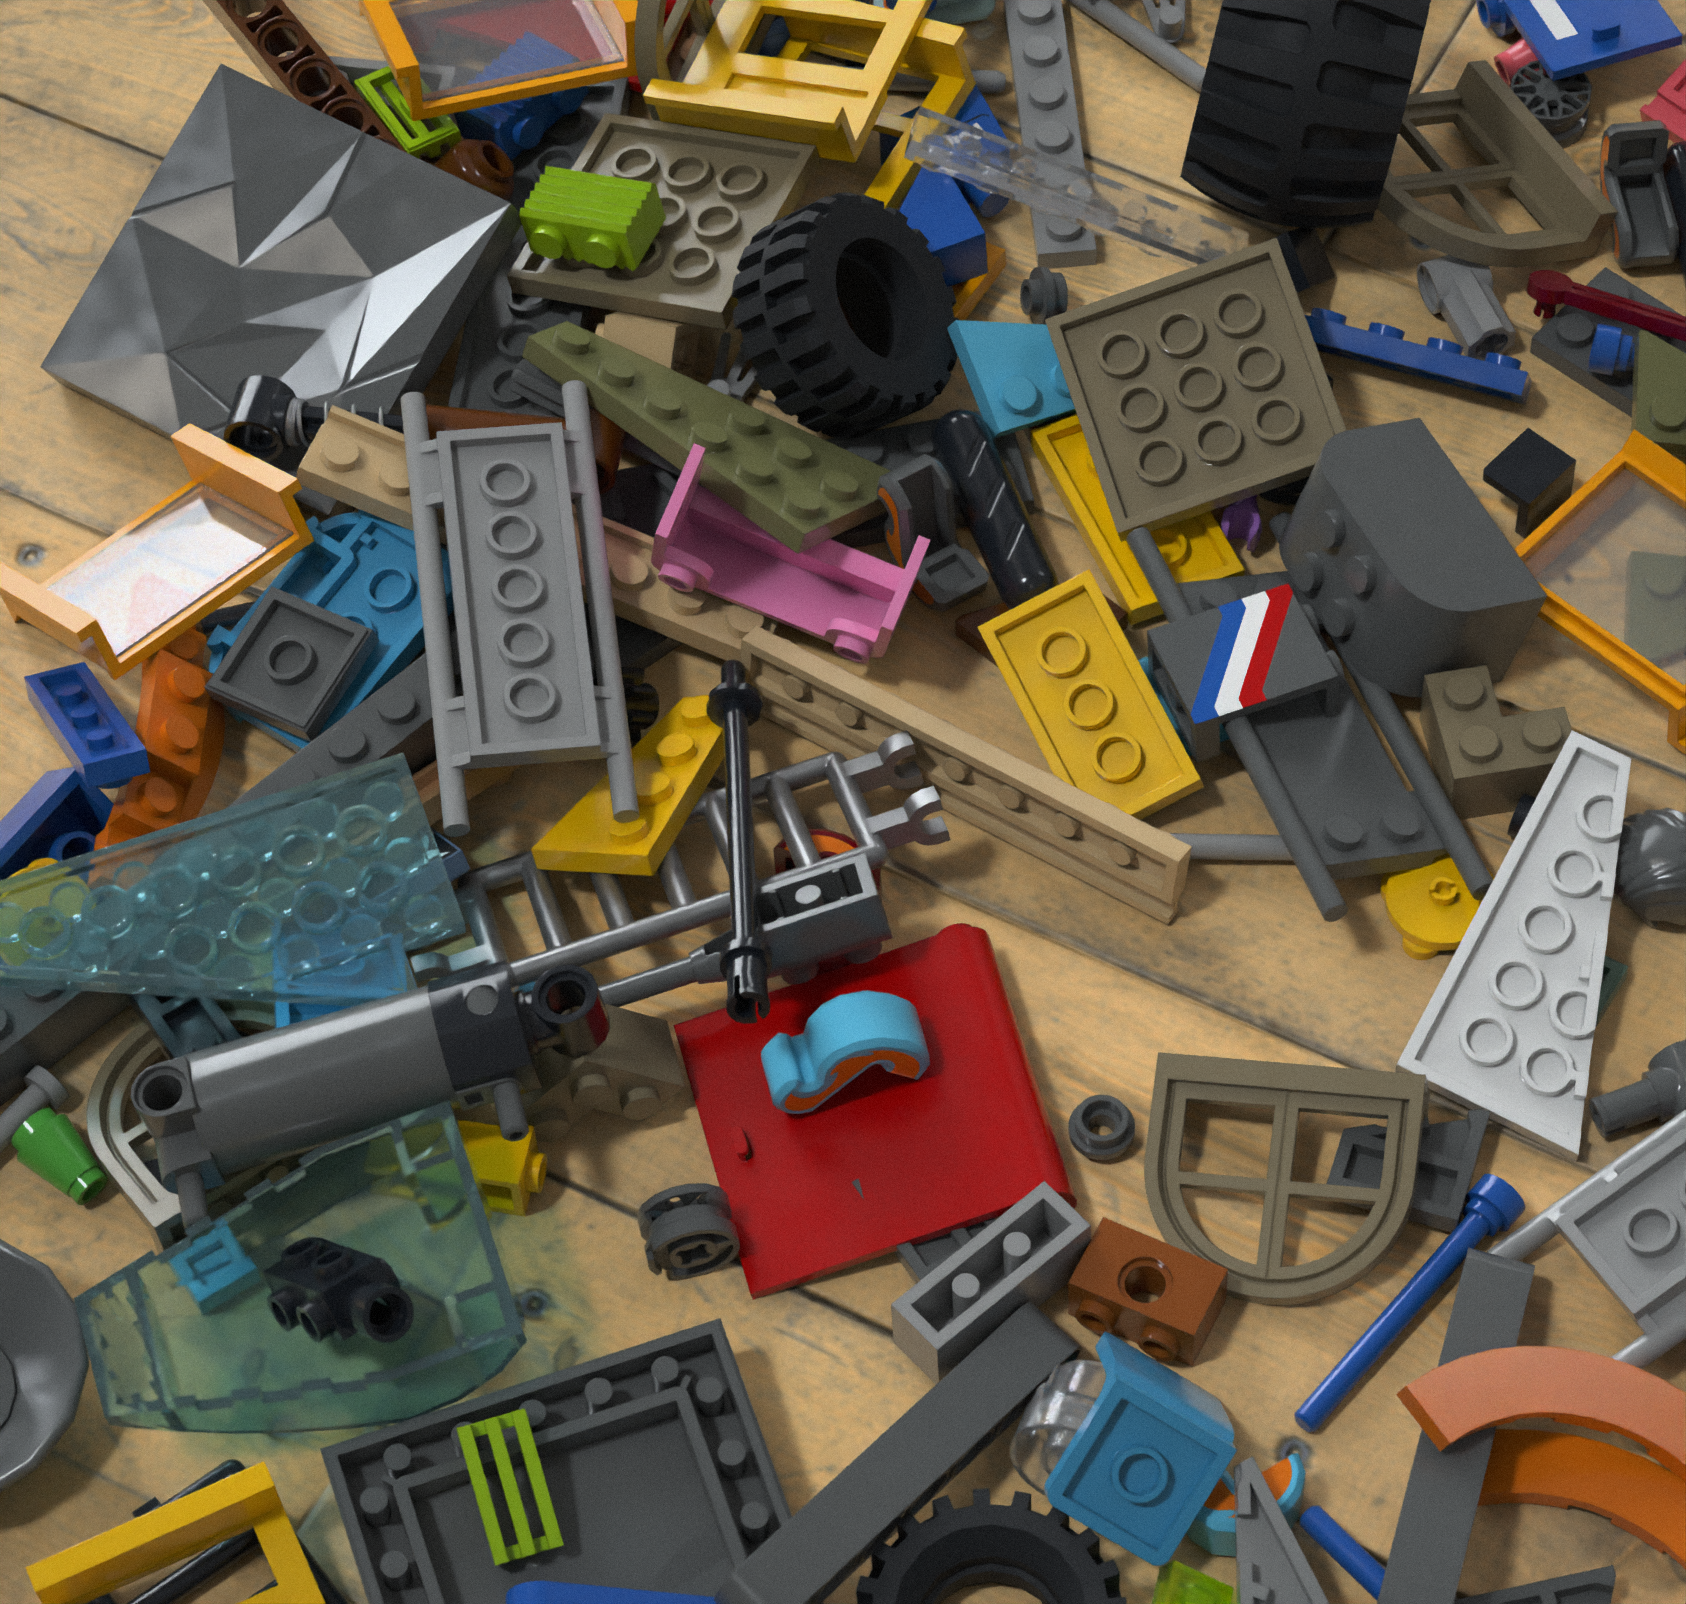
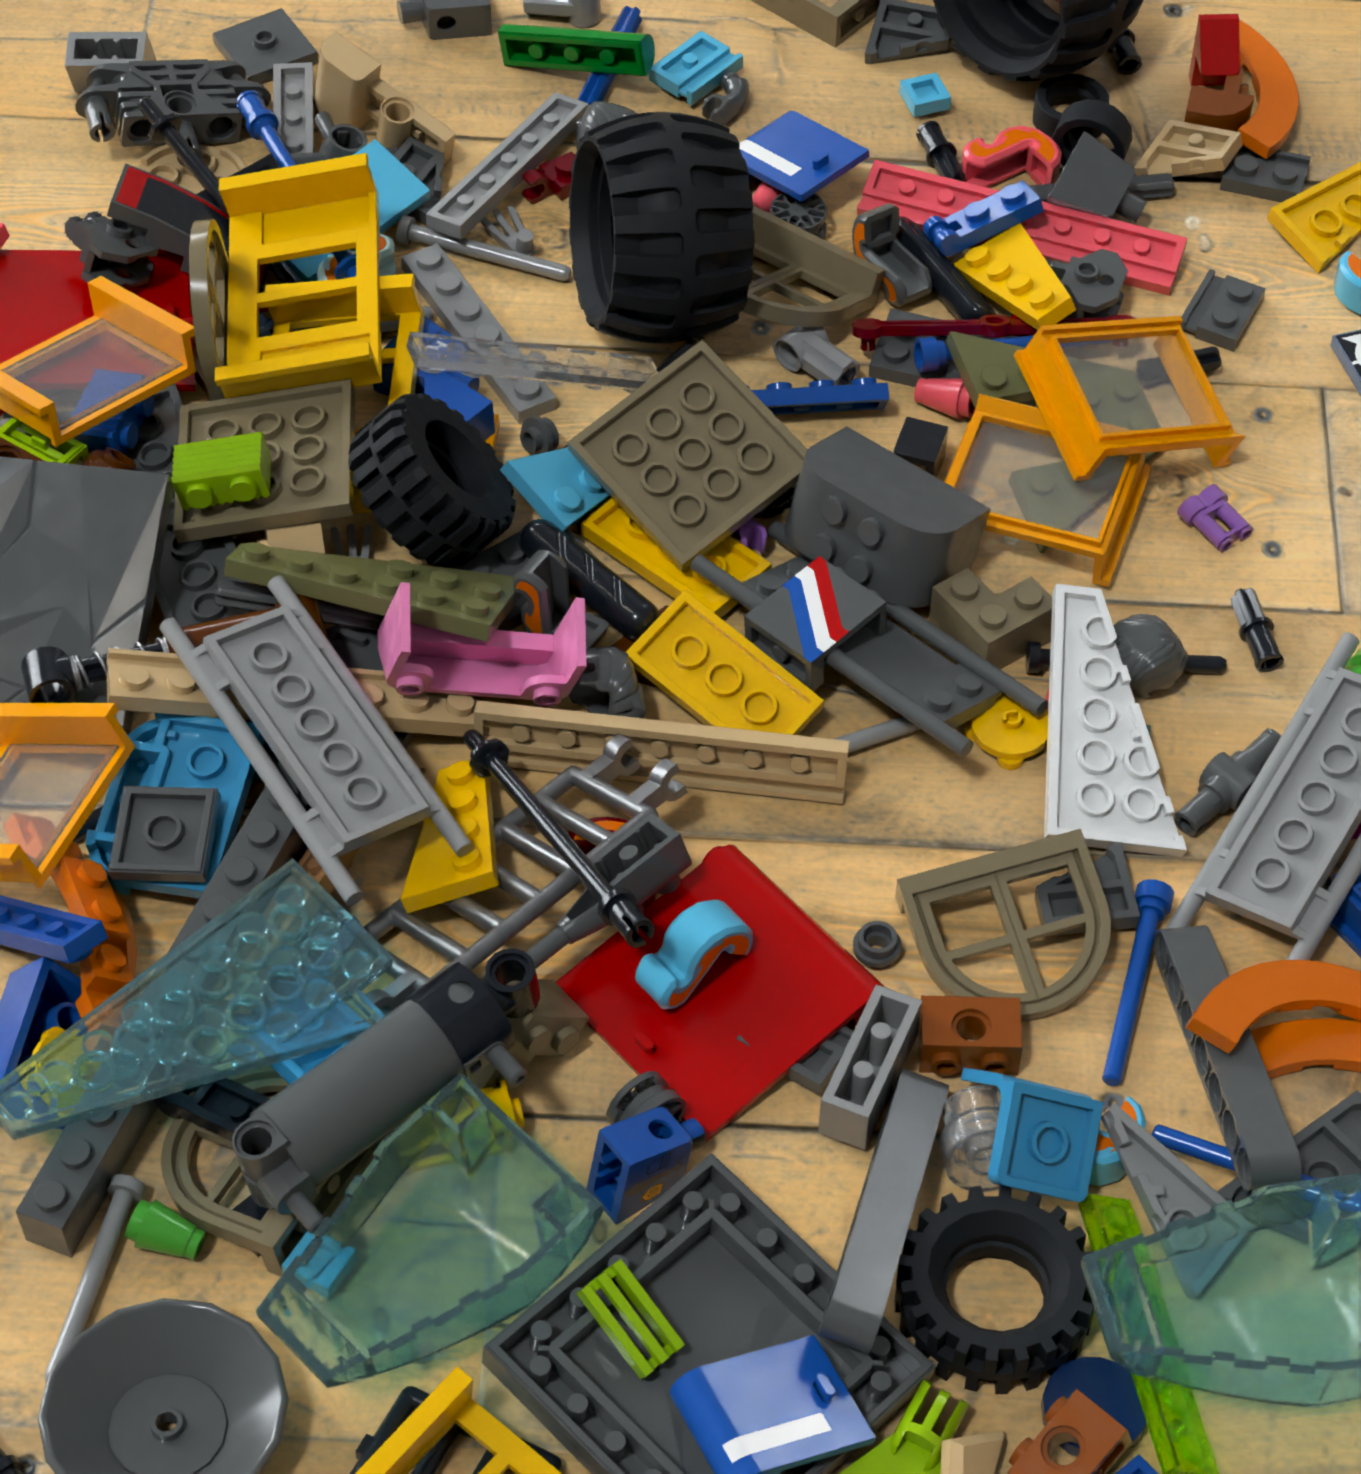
camera: 30 degrees left, 5 degrees down
black brick [262,1237,414,1343] -> none
none -> dark grey hair [569,647,647,718]
none -> blue torso [586,1106,706,1225]
none -> coral cone [914,378,975,420]

